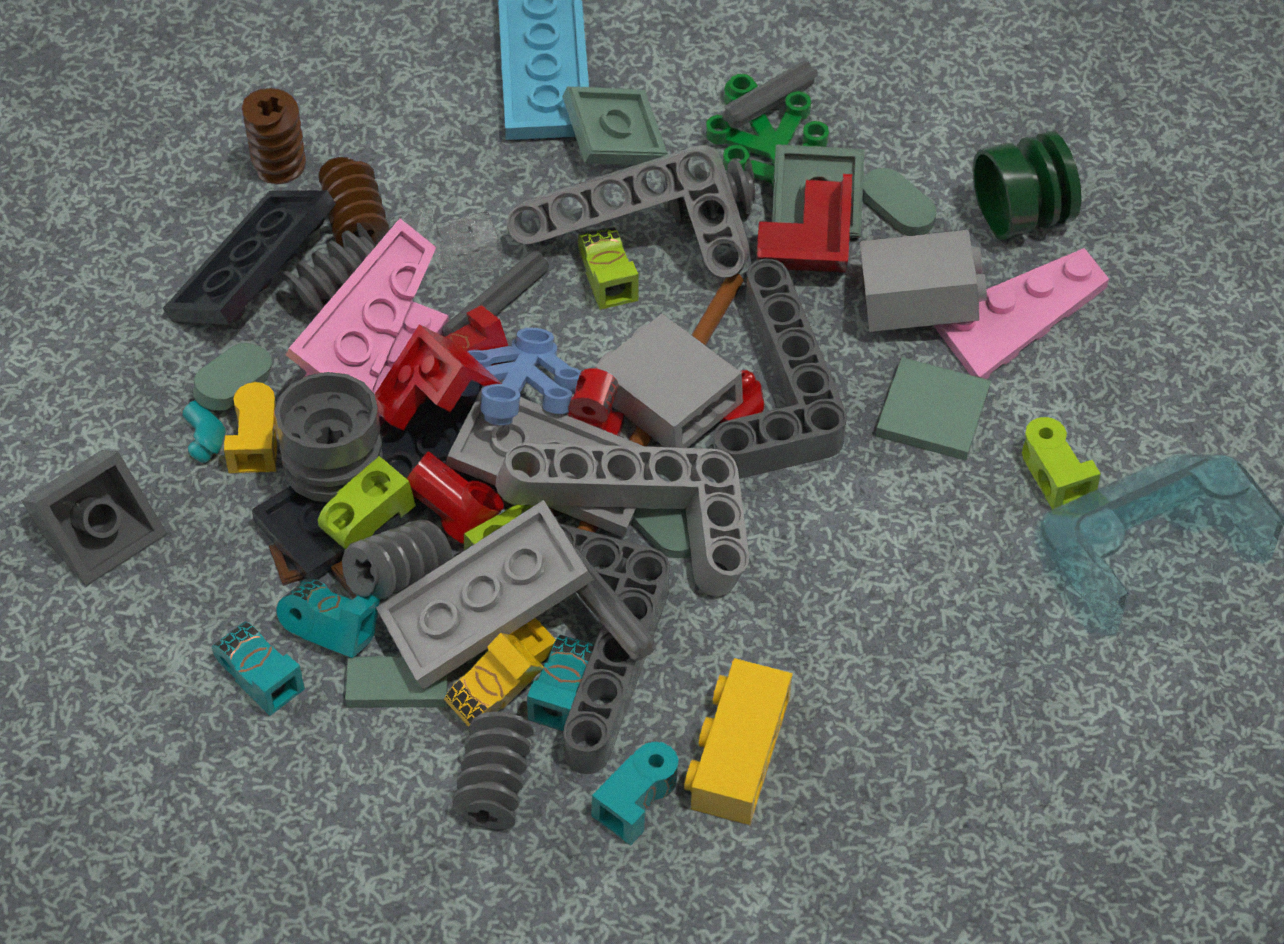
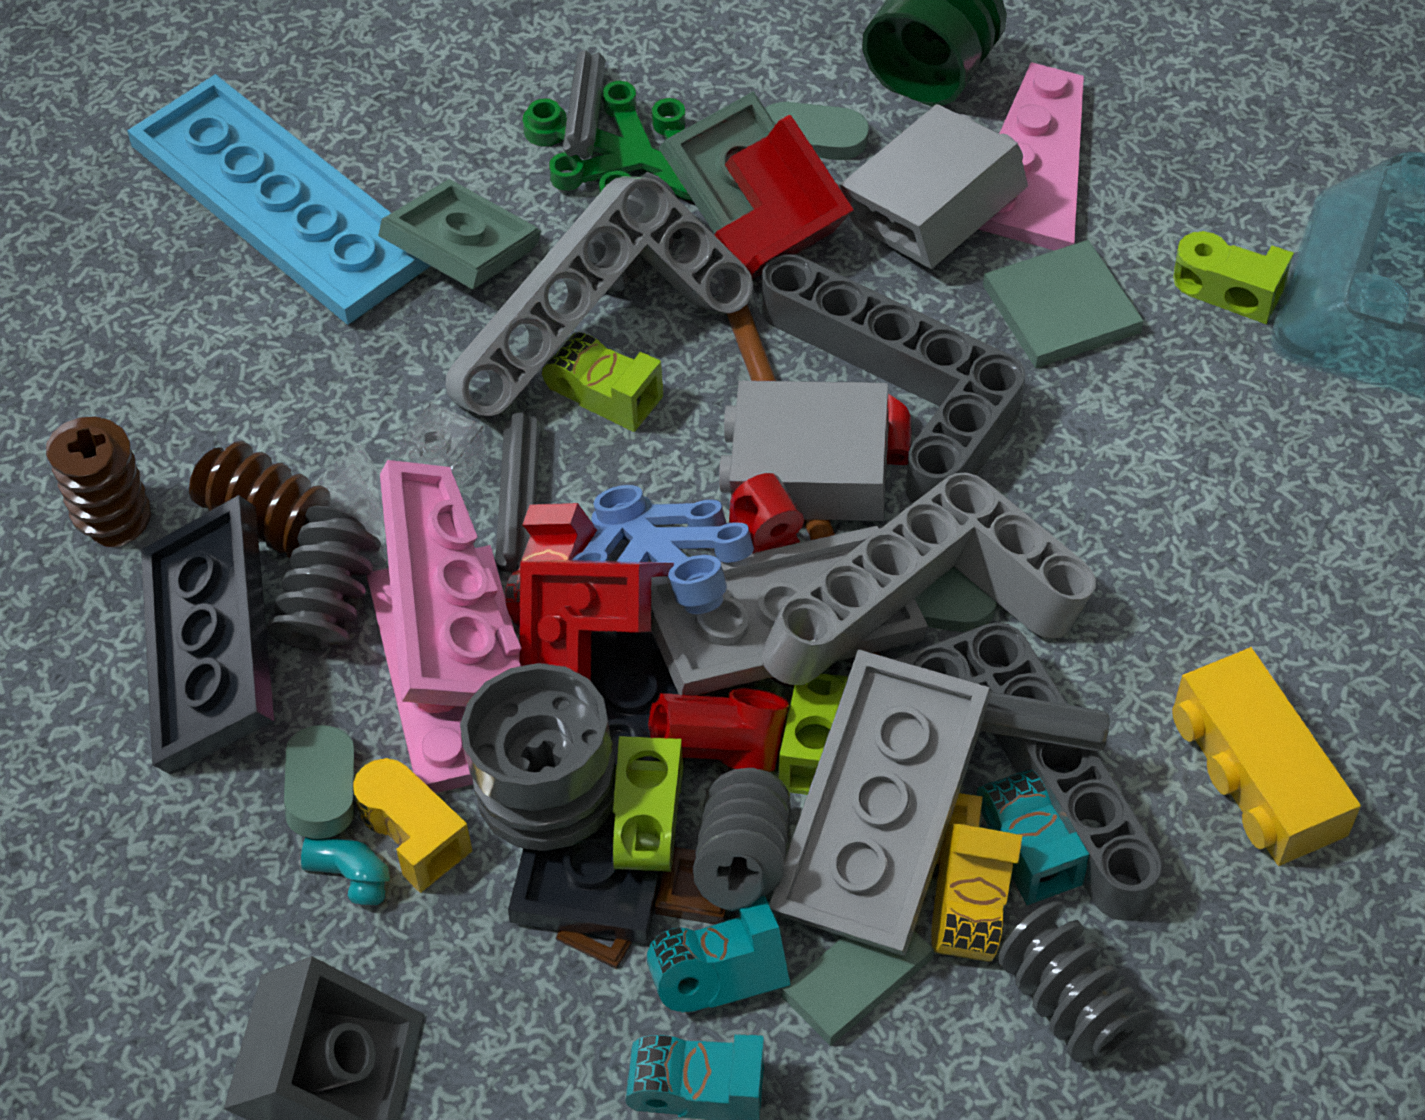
camera: 40 degrees left, 0 degrees up
teal leg [591,741,679,846] -> none

